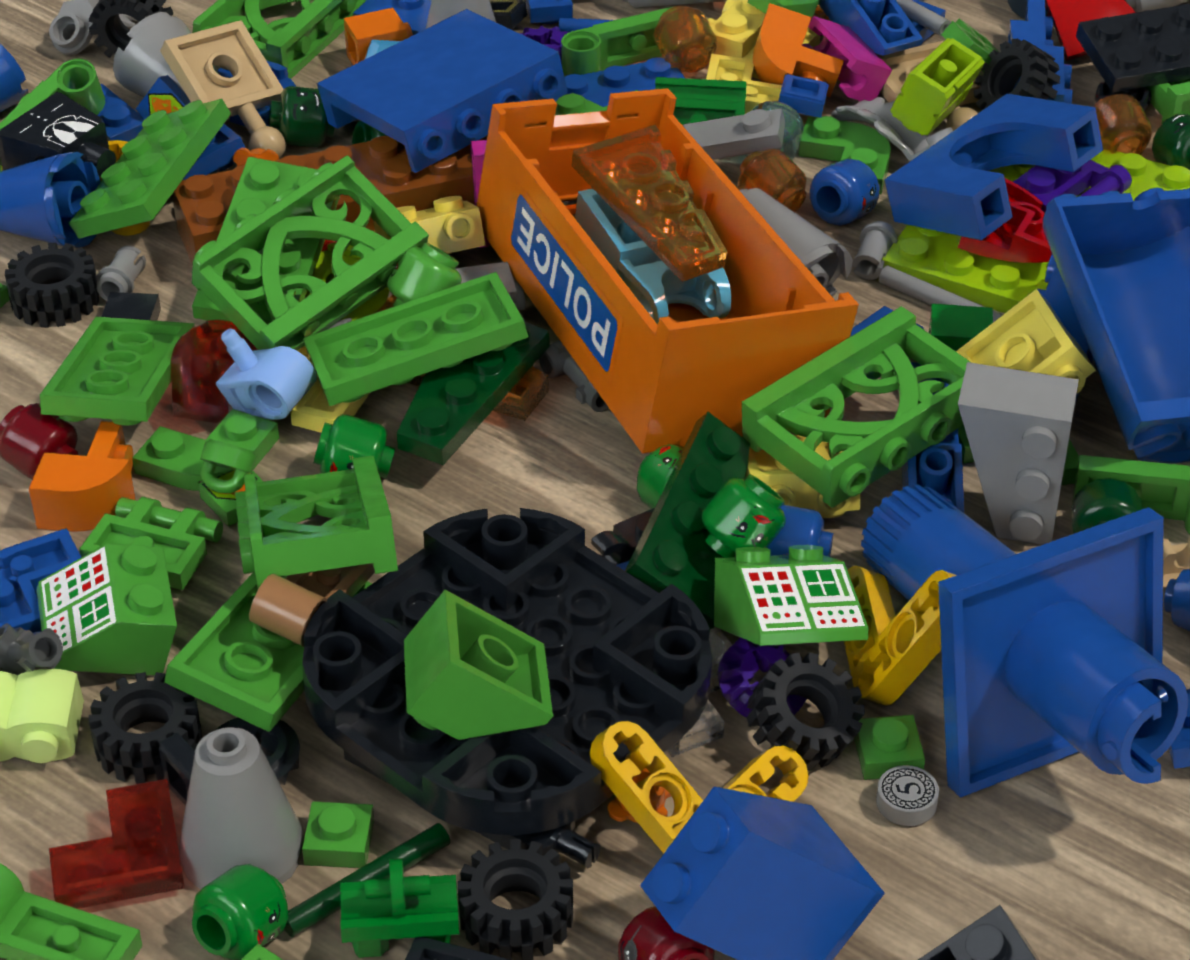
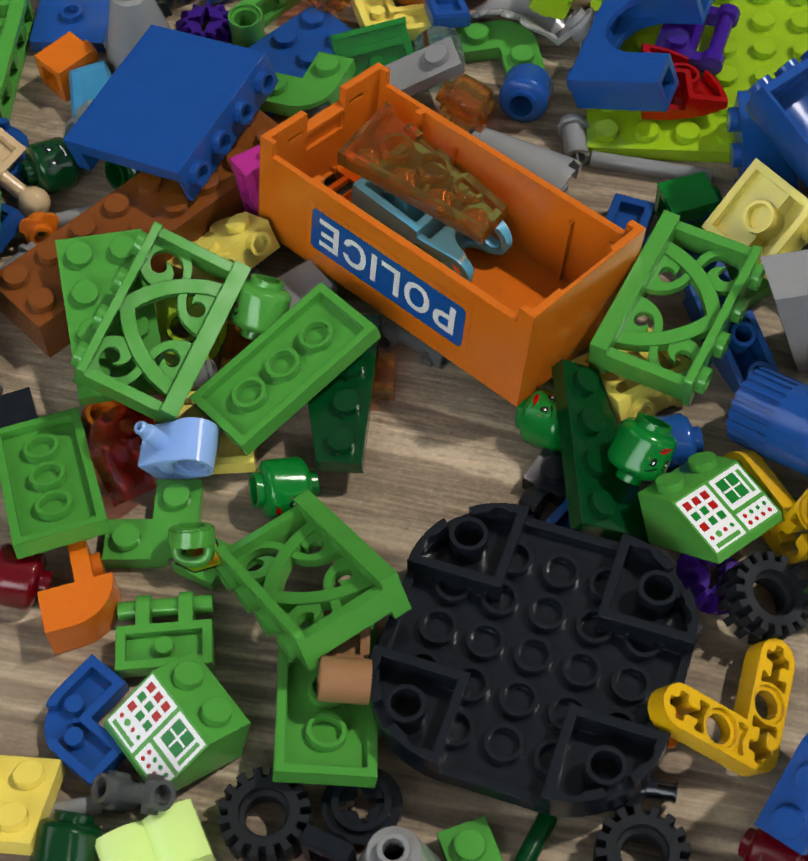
camera: 20 degrees left, 15 degrees up
bright green slope [404,590,553,740] -> none

